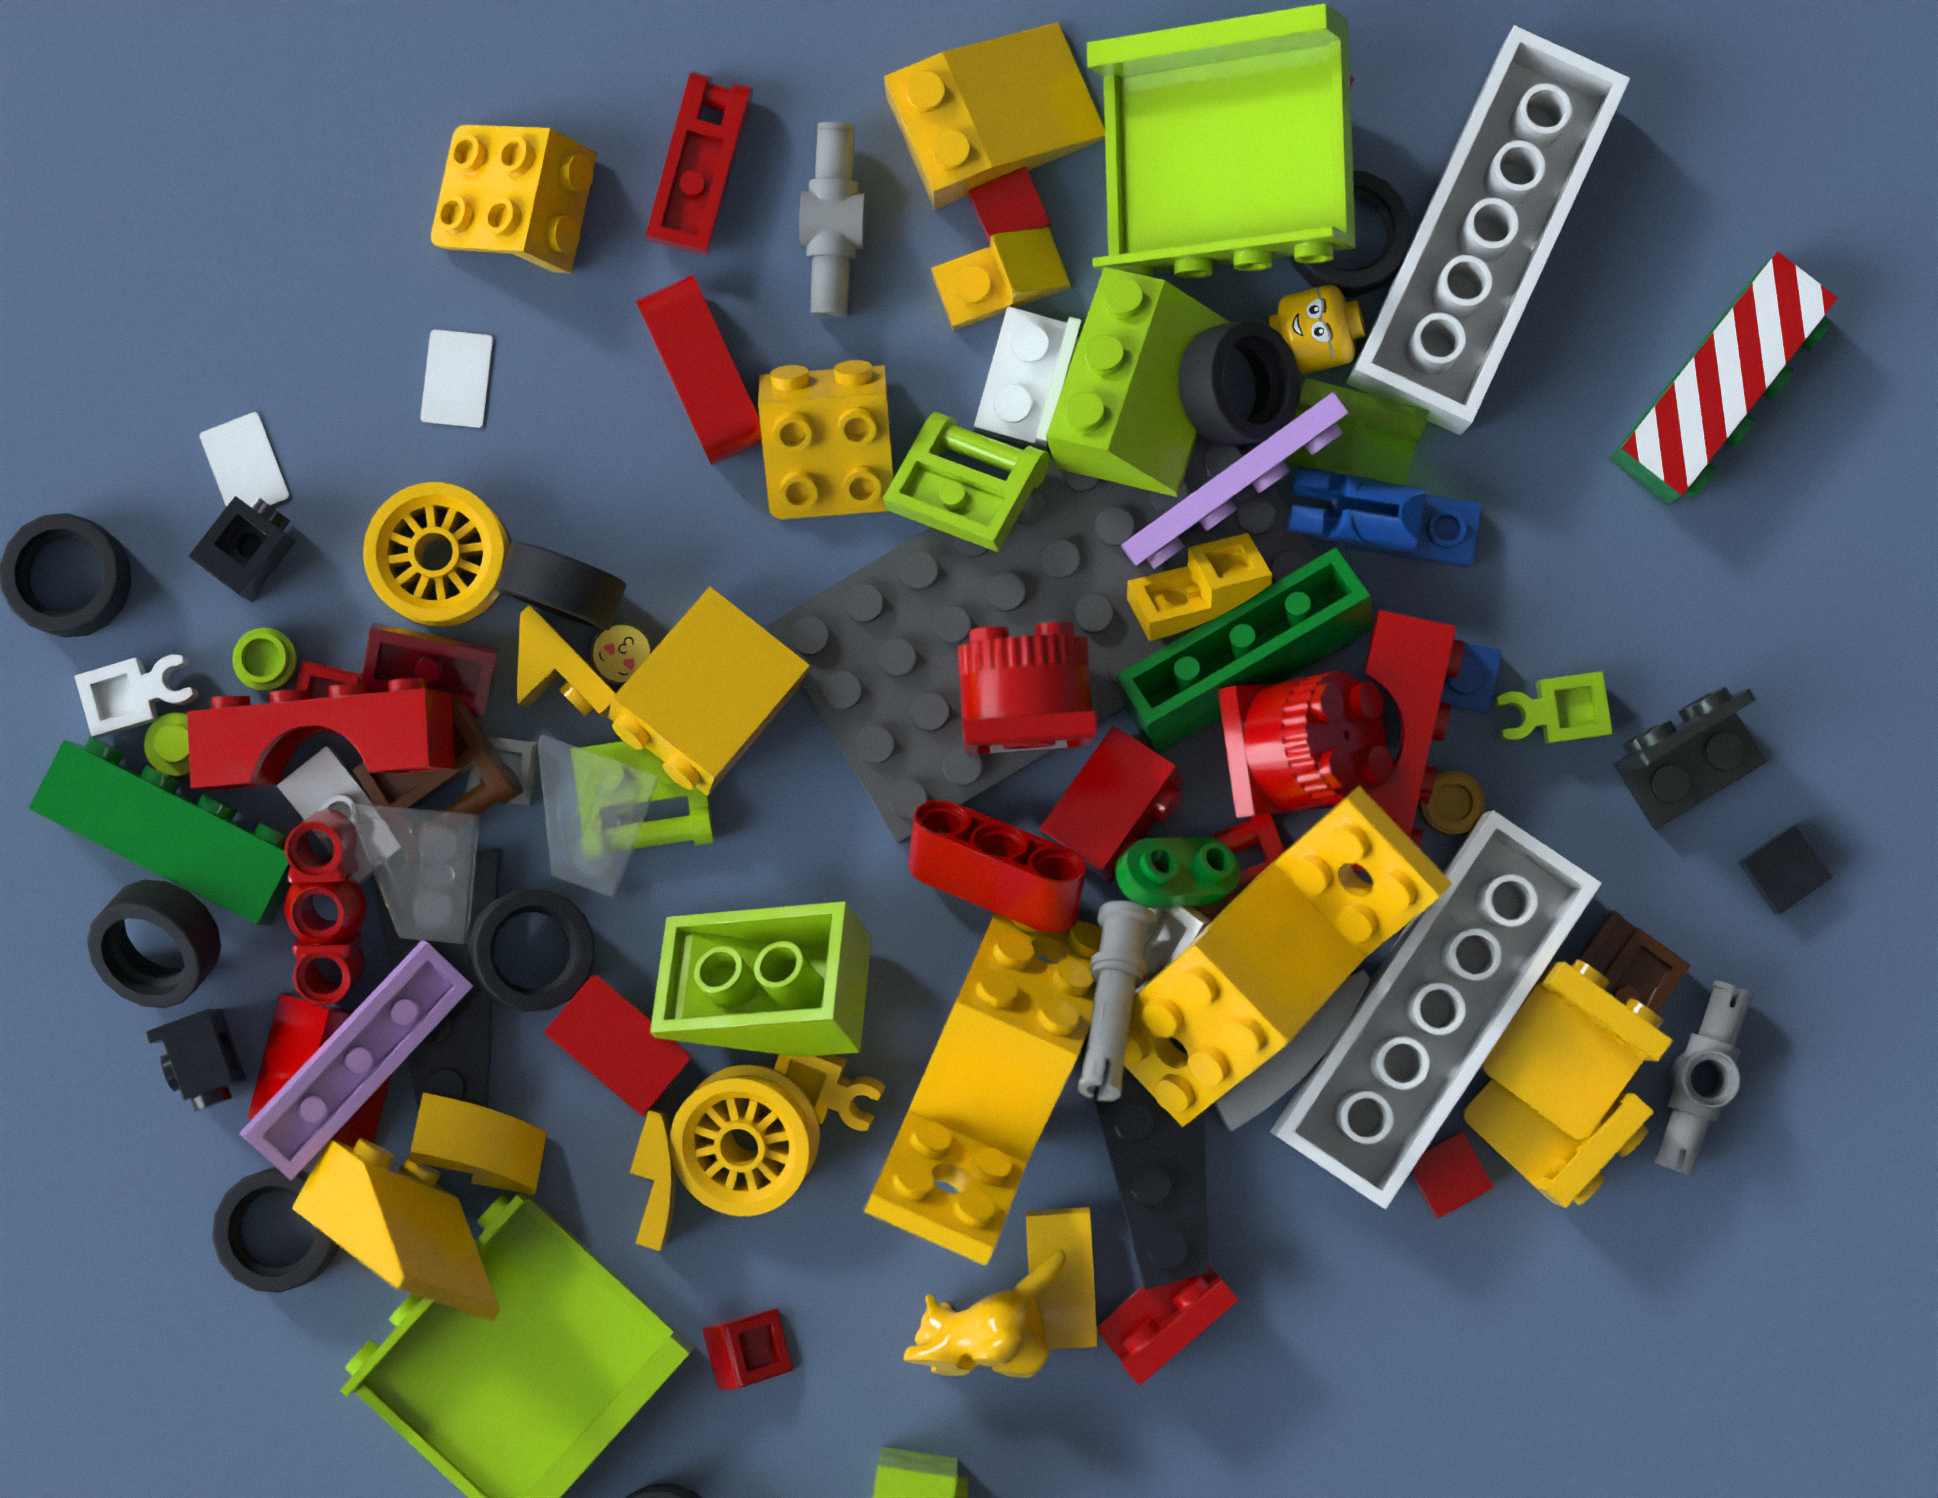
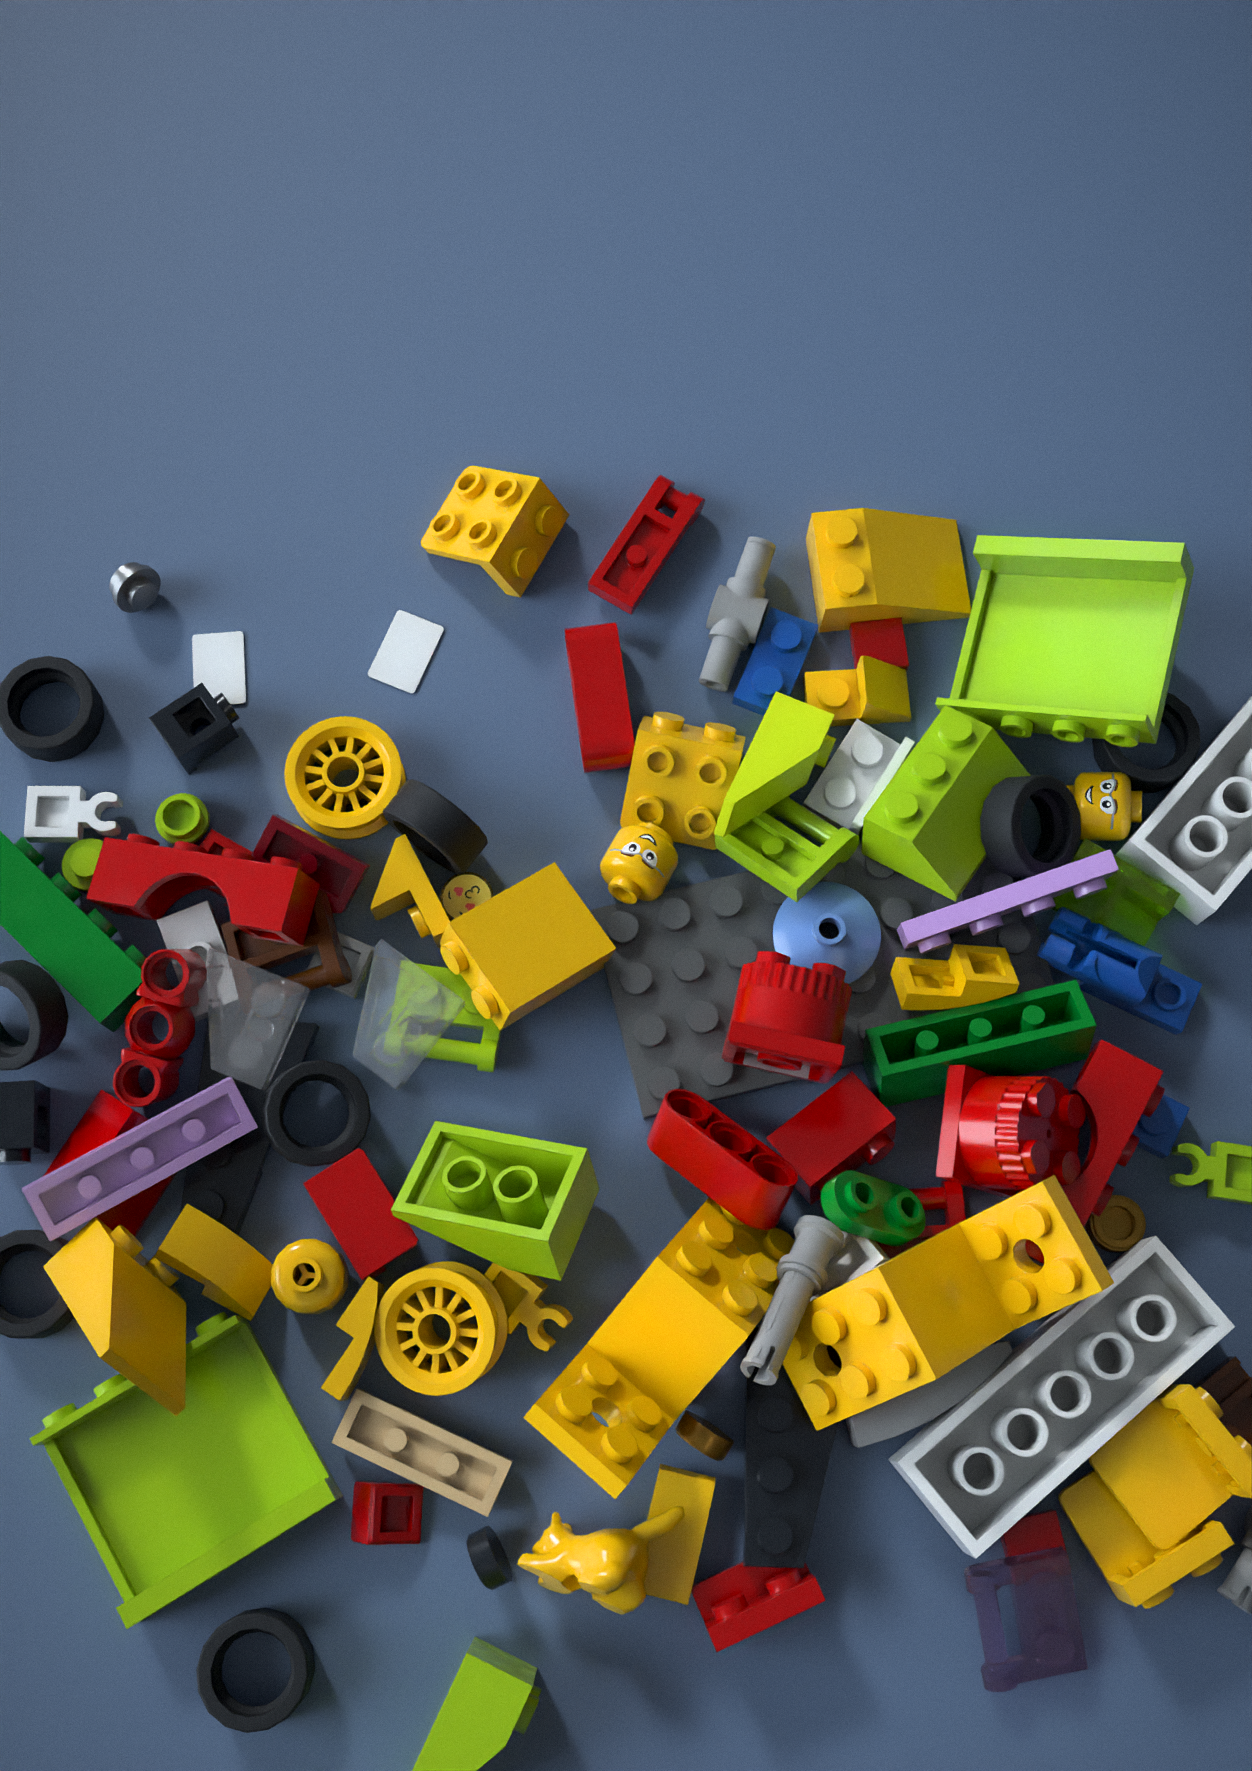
camera: 15 degrees right, 10 degrees down
none -> flat silver plate [109,562,161,613]
none -> yellow head [271,1239,349,1314]
none -> tan plate [331,1388,513,1517]
none -> black tile [466,1526,512,1590]
none -> yellow head [600,822,678,904]
none -> pearl gold tile [675,1410,734,1461]
none -> neon yellow slope [714,691,836,837]
none -> blue plate [732,607,819,716]
none -> medium blue dish [772,882,881,984]
none -> clear purple plate [964,1546,1088,1693]

